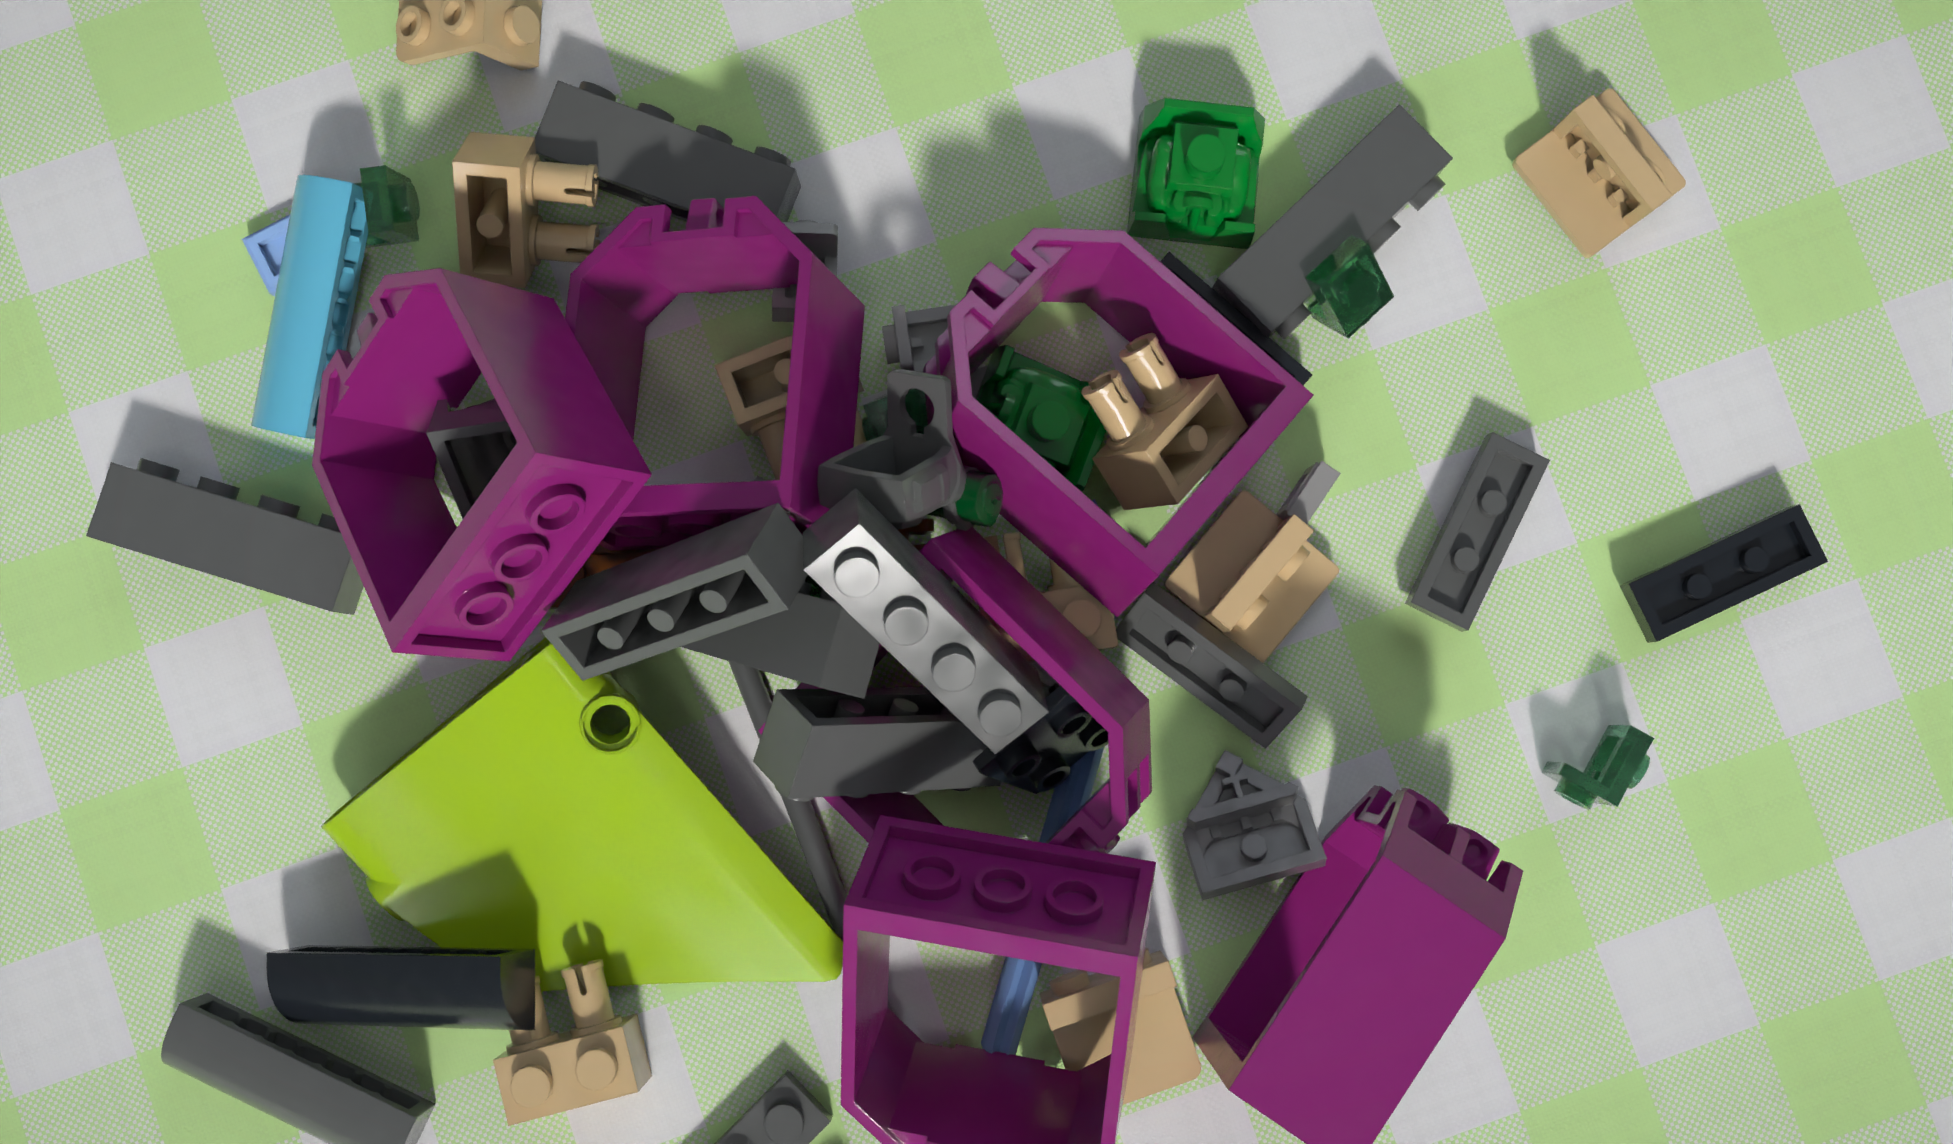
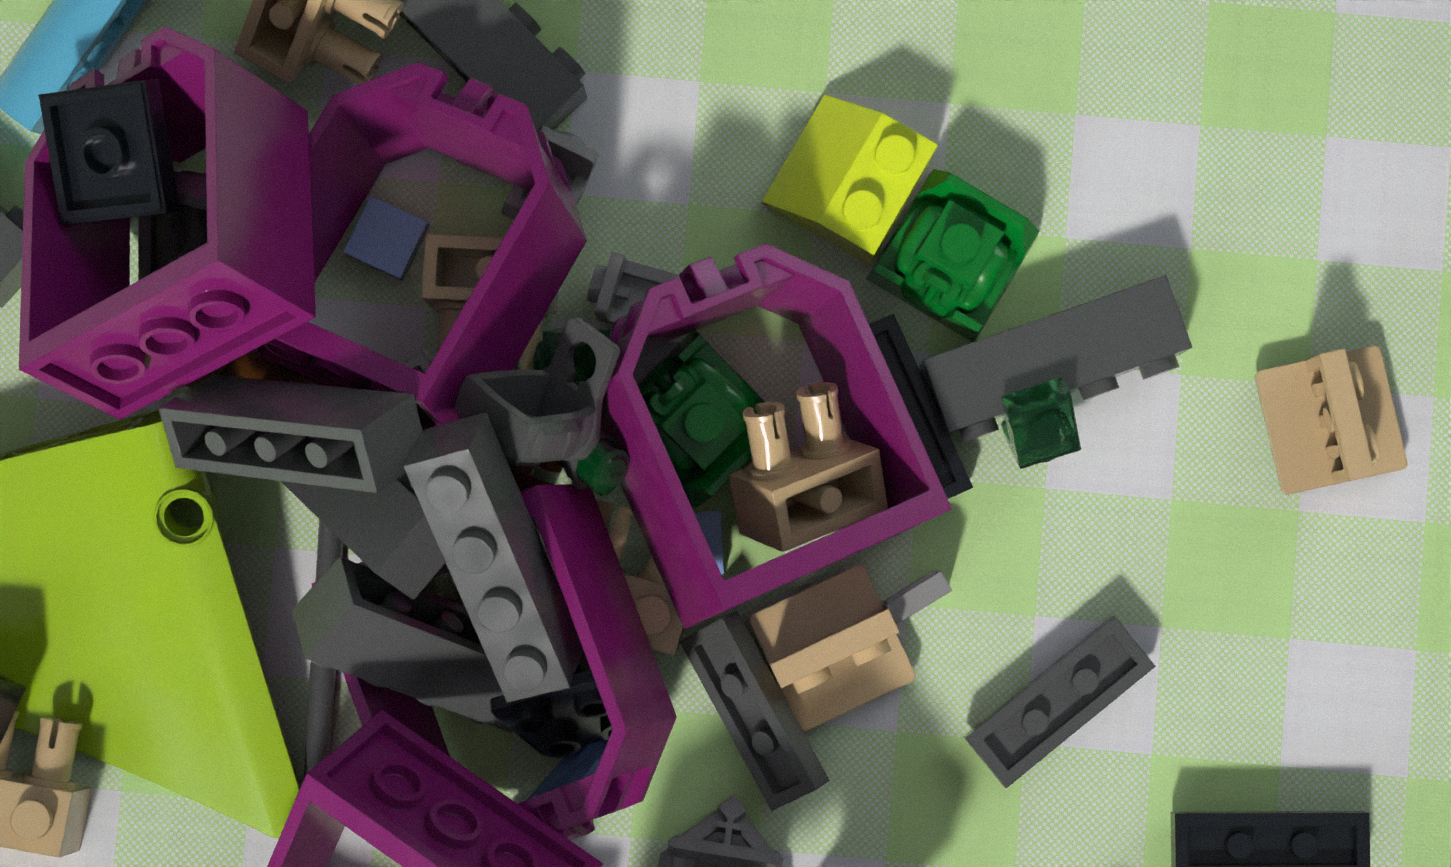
camera: 30 degrees right, 0 degrees up
none -> black tile [39,78,180,225]
none -> light blue tile [343,195,430,281]
none -> neon yellow slope [761,94,938,266]

